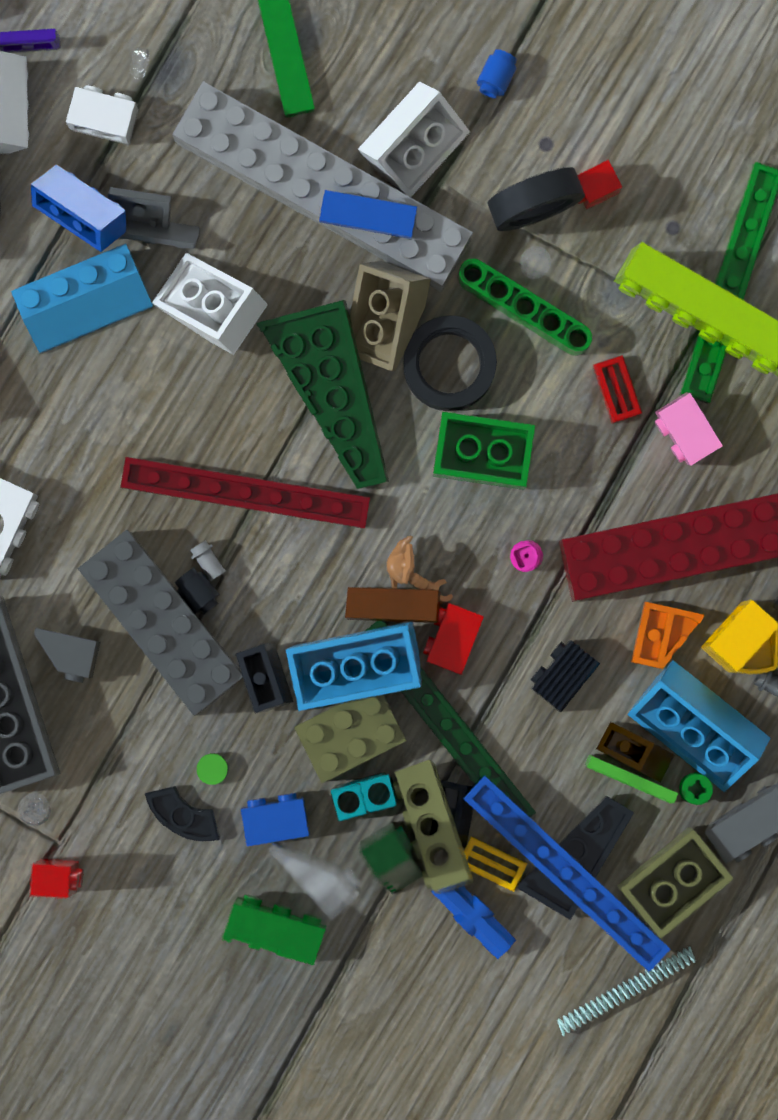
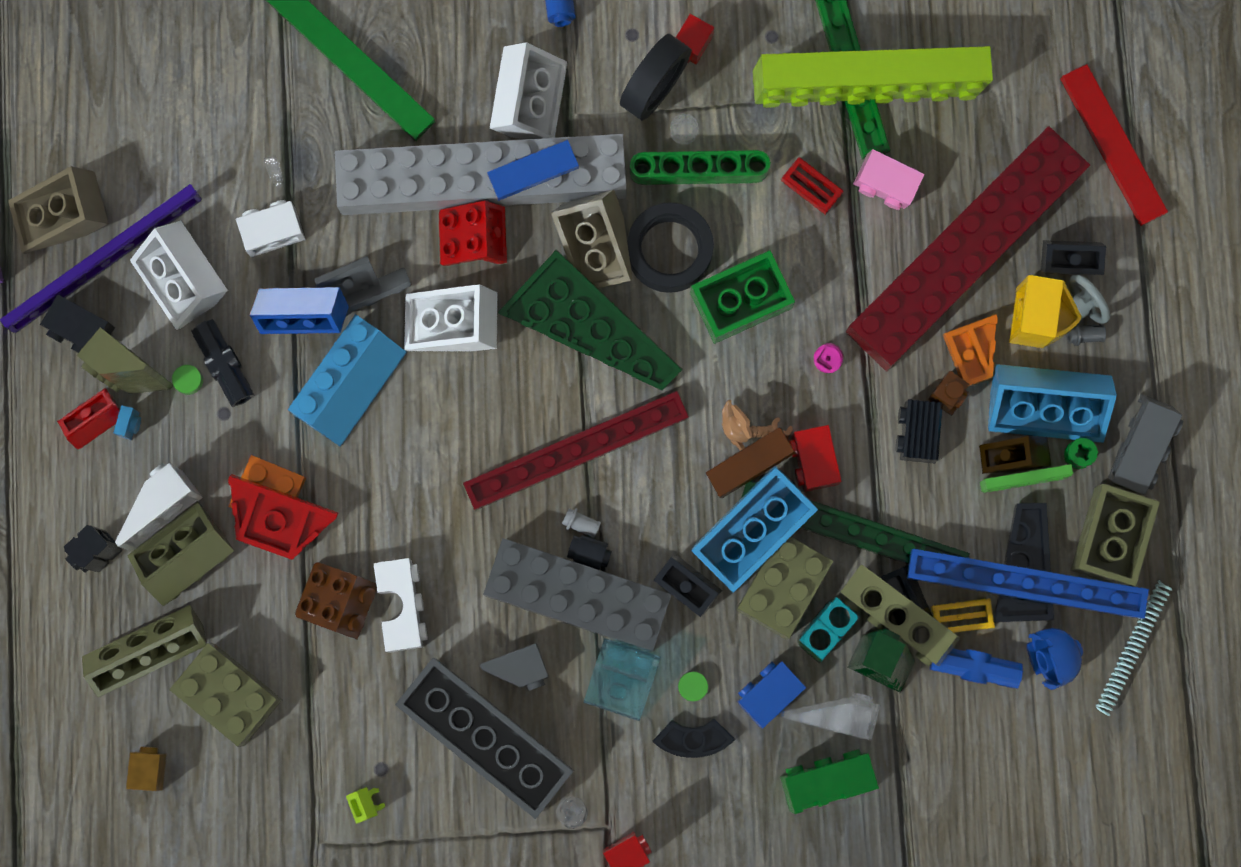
camera: 30 degrees left, 5 degrees down
none -> red bracket [439,200,507,266]
none -> clear light blue slope [584,638,661,721]
none -> reddish brown brick [928,371,969,416]
none -> blue cylinder [1027,628,1083,690]

